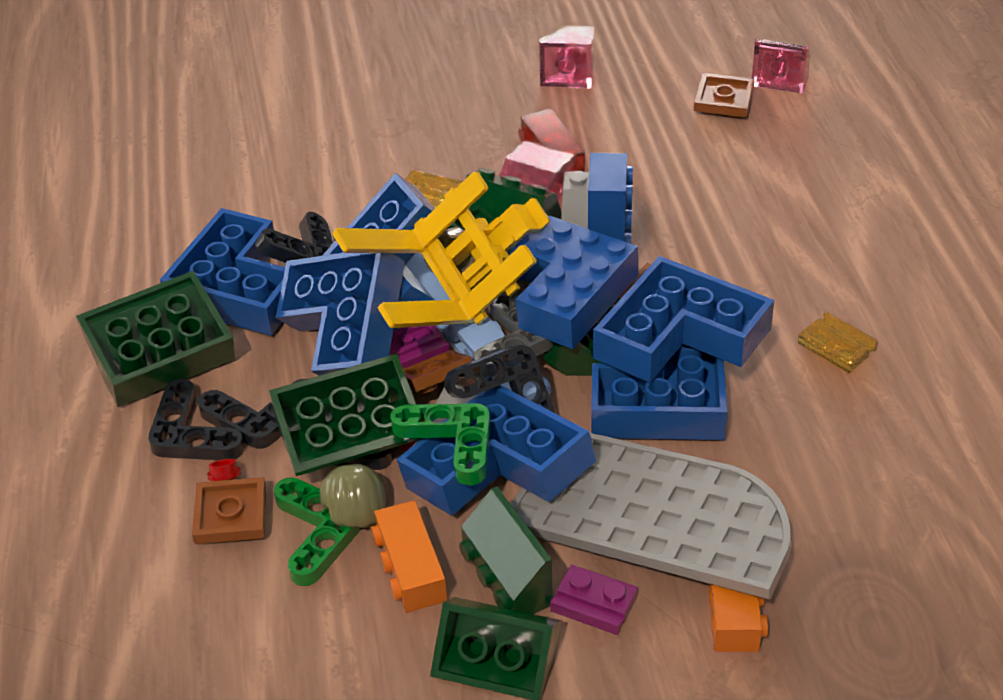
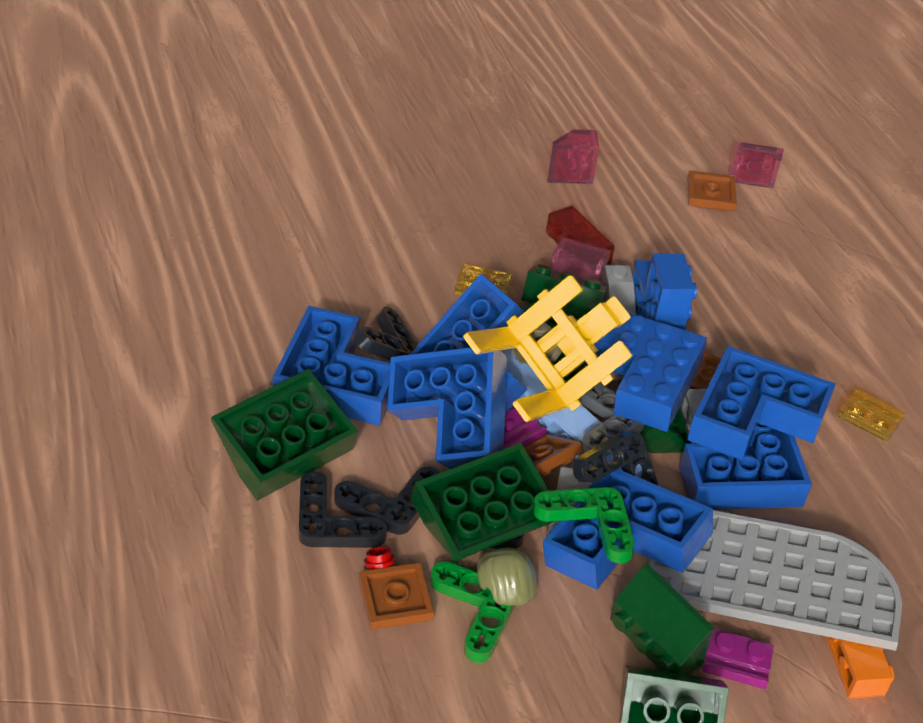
camera: 15 degrees left, 0 degrees up
orange brick [371,500,447,613] -> none

